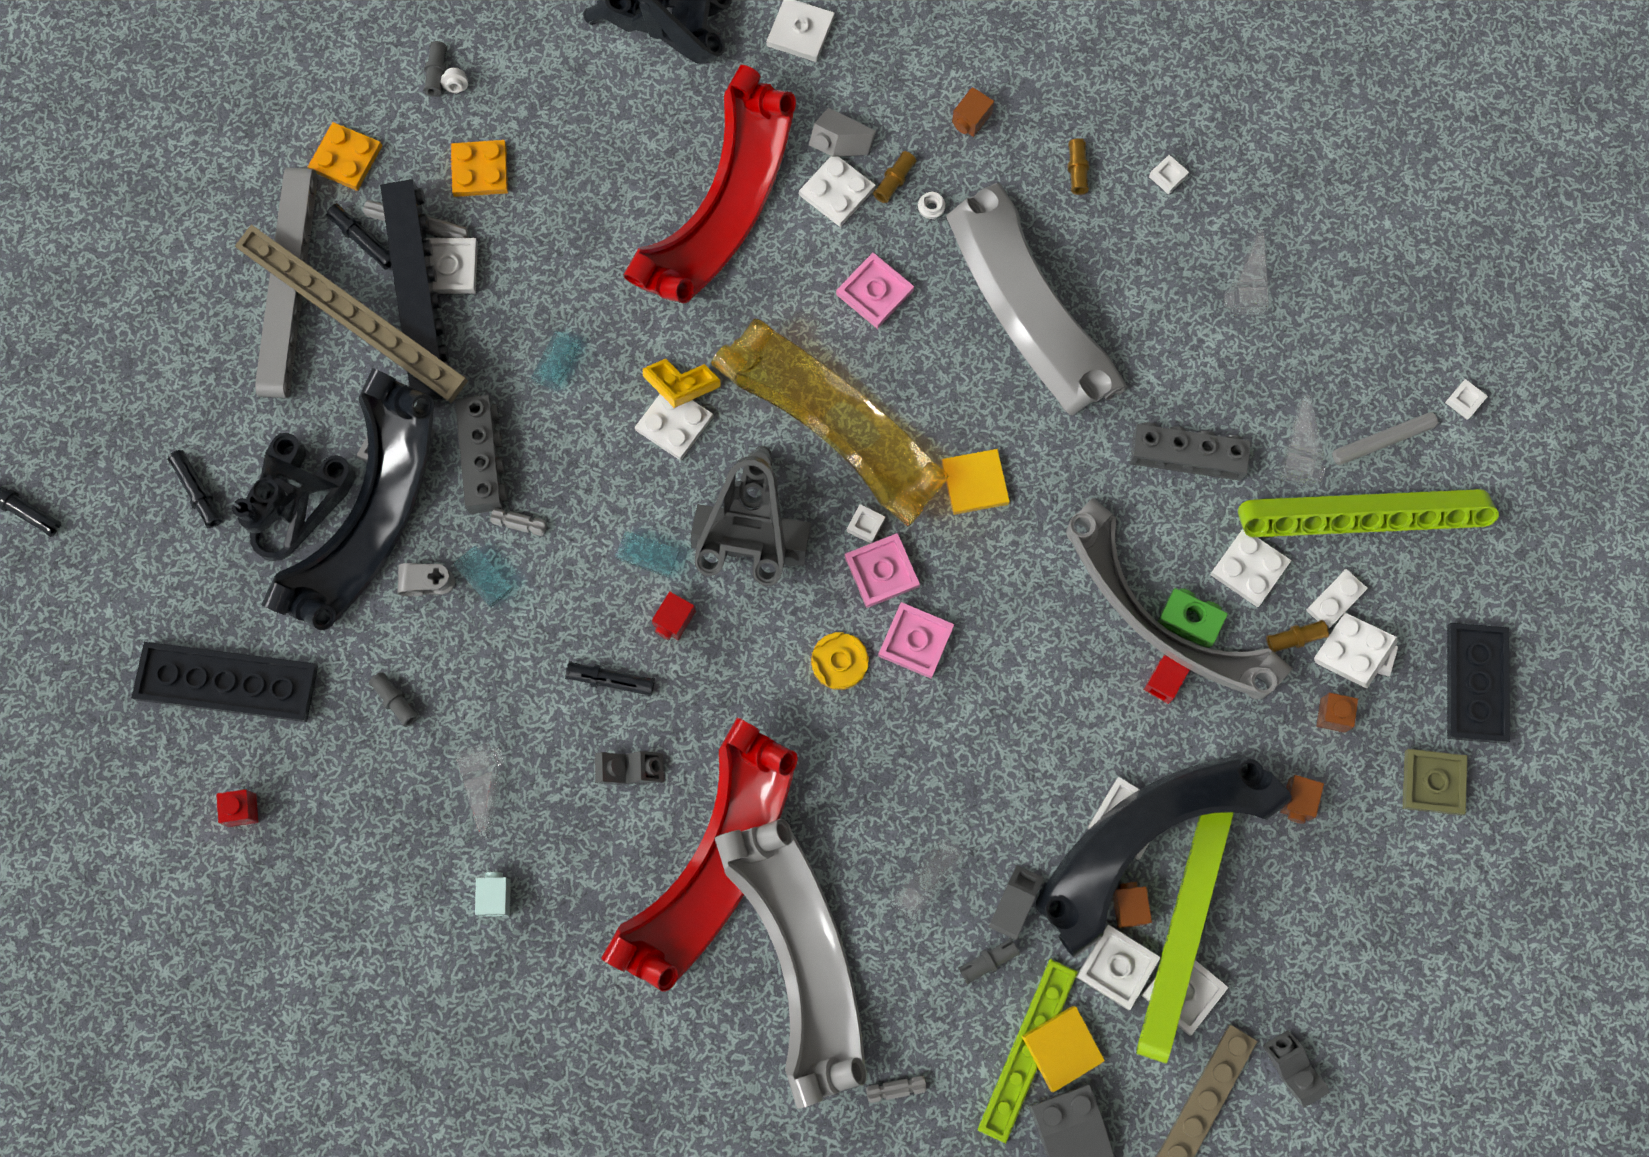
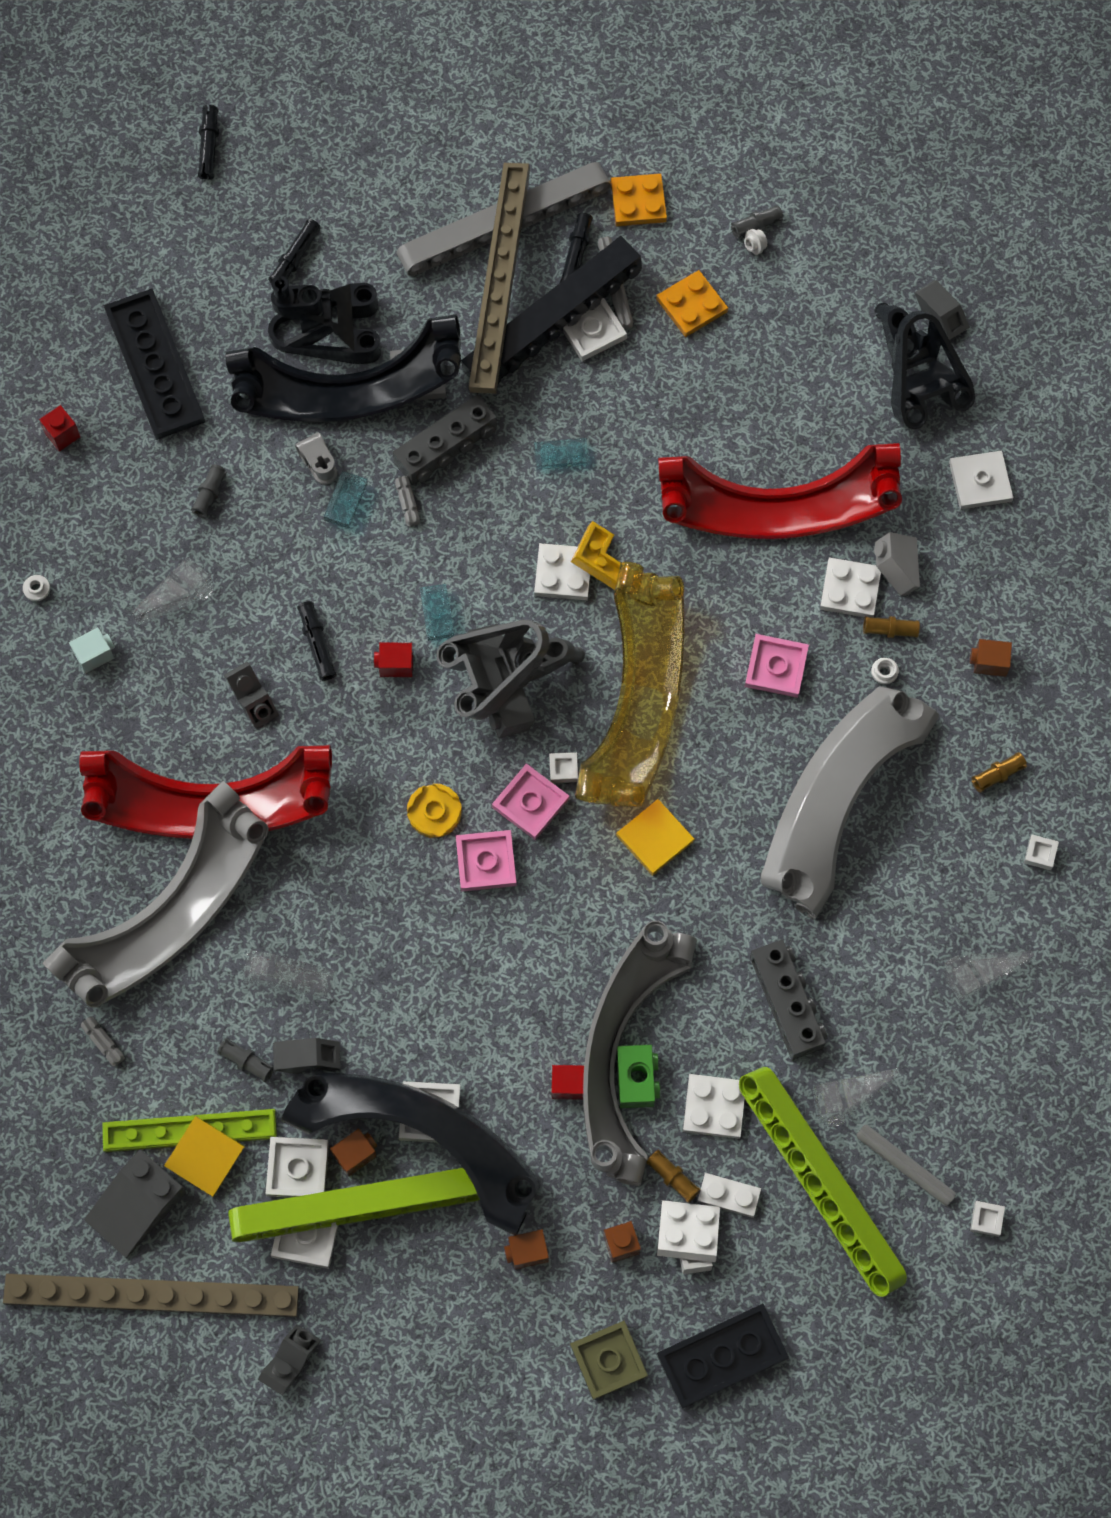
camera: 60 degrees right, 5 degrees down
none -> white plate [23,575,50,601]

